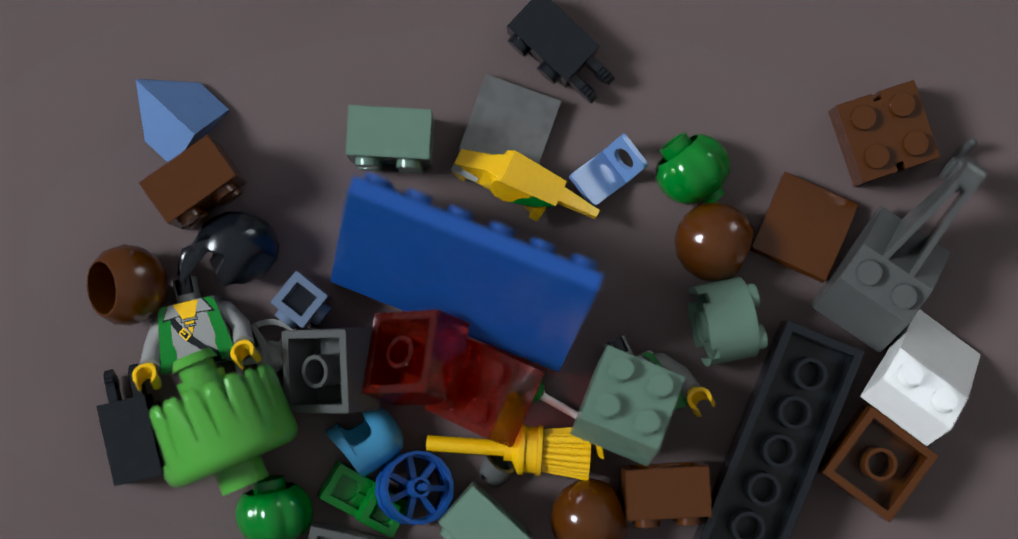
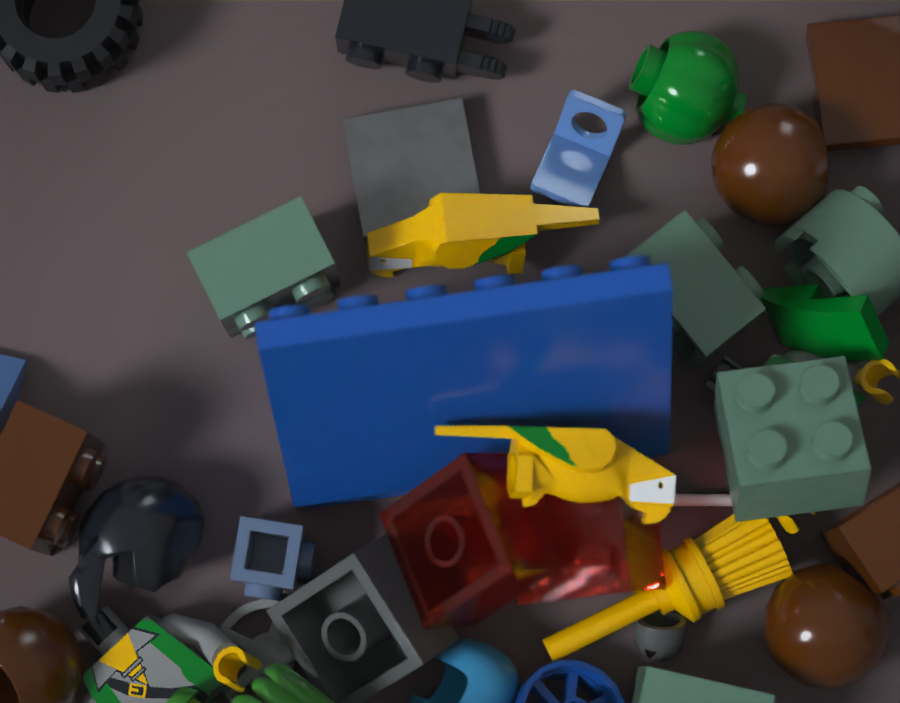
camera: 25 degrees left, 5 degrees down
none -> yellow animal [434,426,676,524]
none -> sand green brick [625,210,766,372]
none -> green slope [761,283,890,361]

